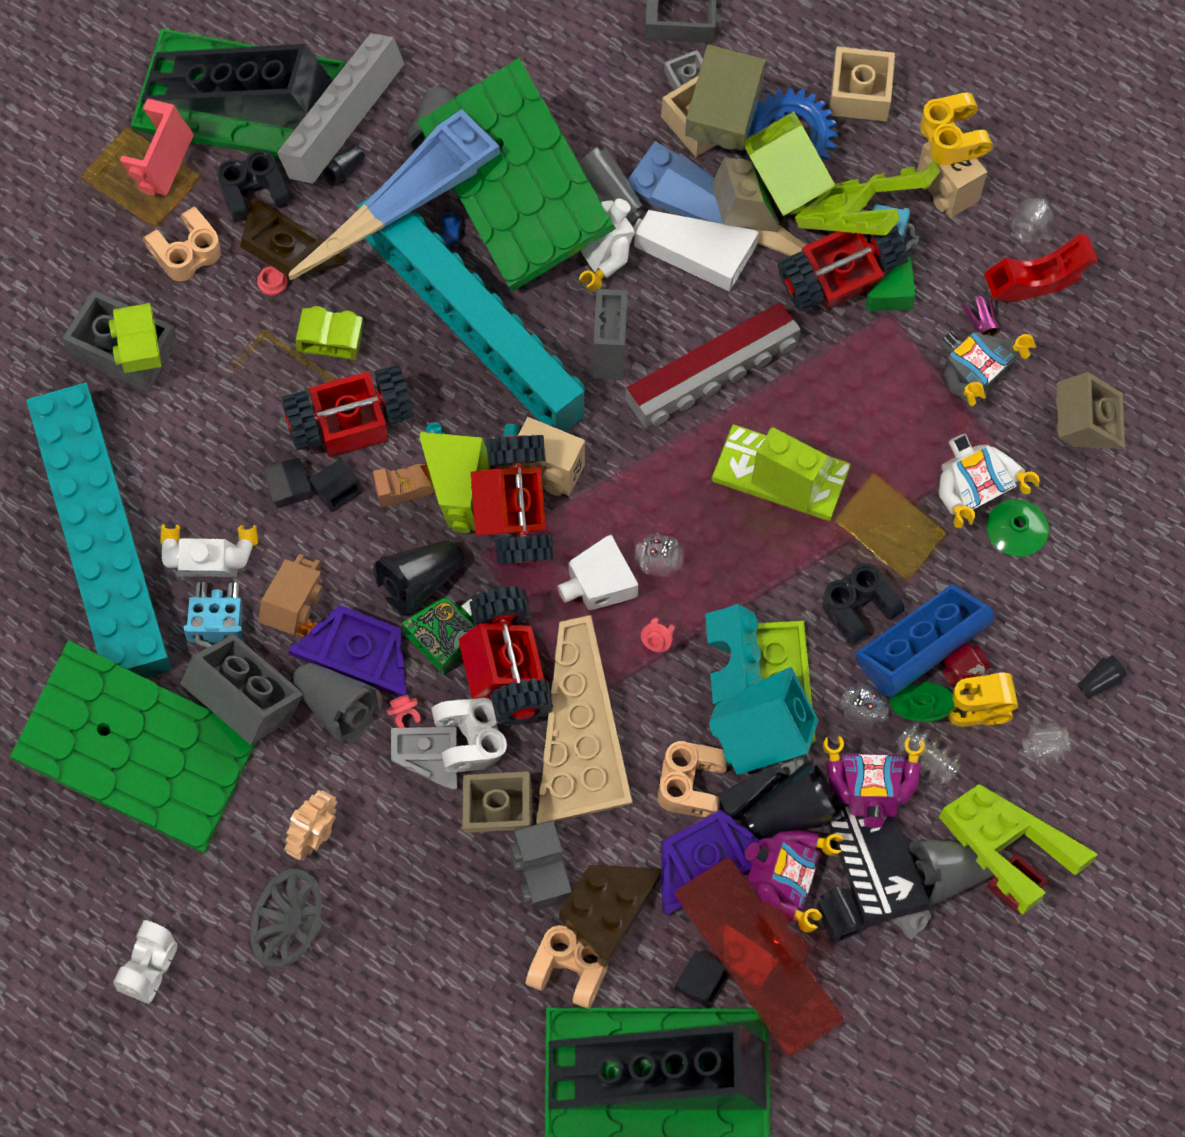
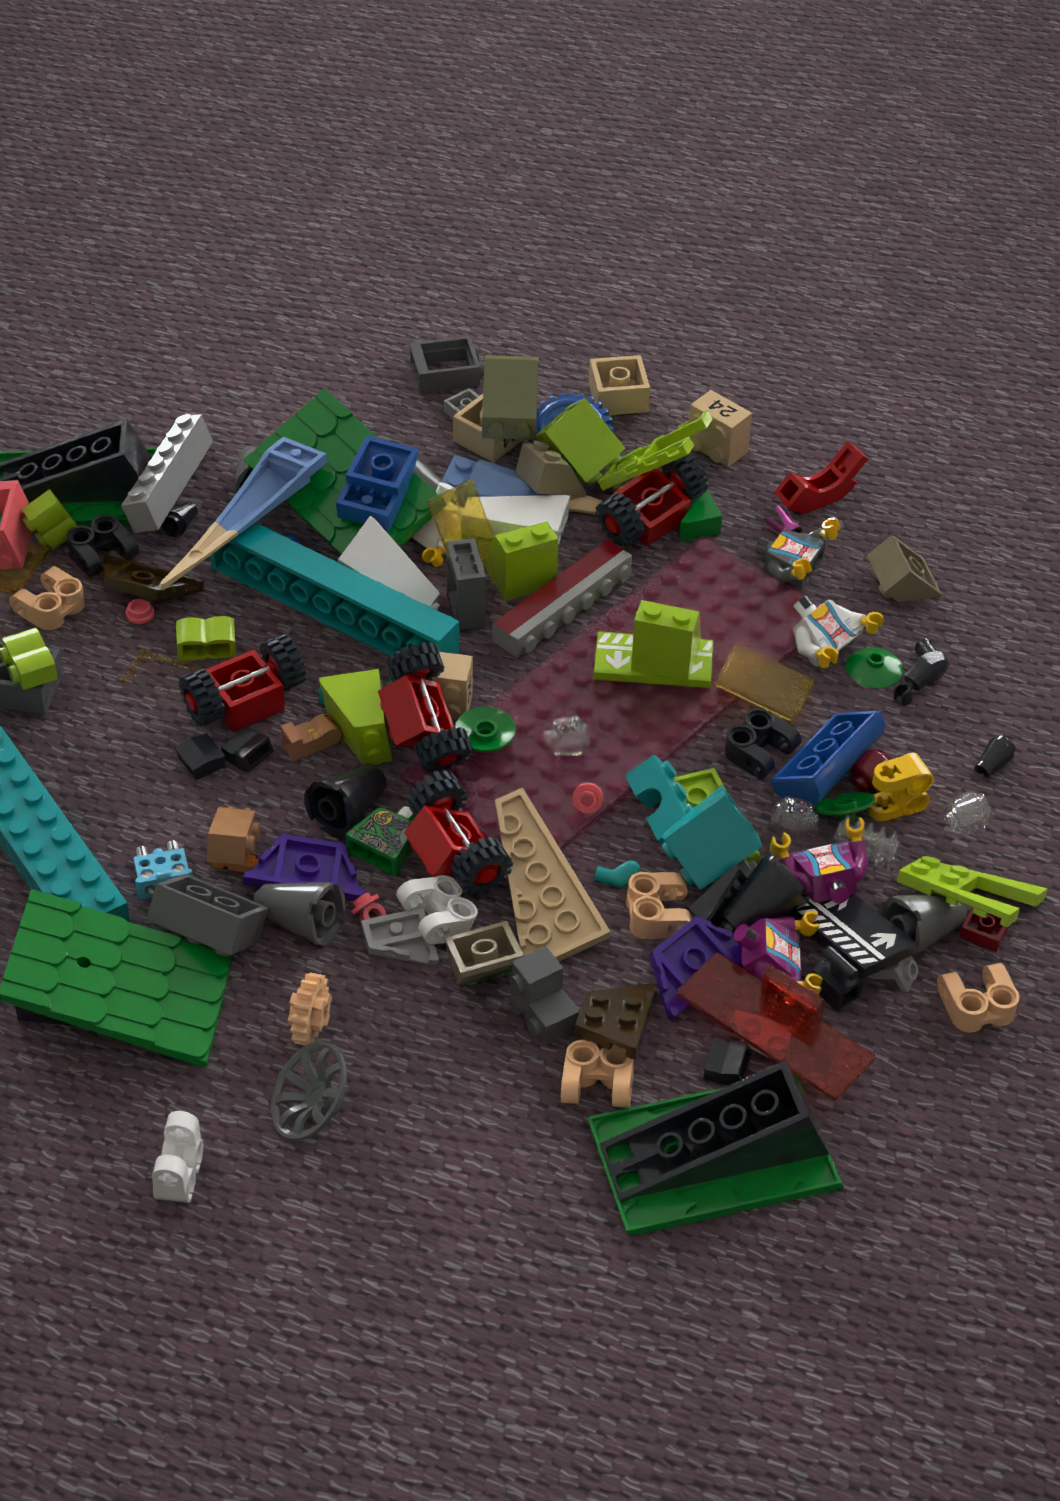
camera: 15 degrees left, 20 degrees down
white torso [160,524,258,577] -> none
white torso [557,535,638,610] -> none
yellow piece [920,92,993,165] -> none
clear head [1010,198,1054,243] -> none
none -> lime brick [22,490,77,550]
none -> blue slope [336,436,419,531]
none -> white slope [338,516,440,611]
none -> clear yellow piece [427,479,494,566]
none -> green dish [455,706,516,752]
none -> lime slope [484,521,559,601]
none -> teal arm [594,860,641,887]
none -> black arm [894,639,948,706]
none -> light nougat piece [937,963,1019,1032]

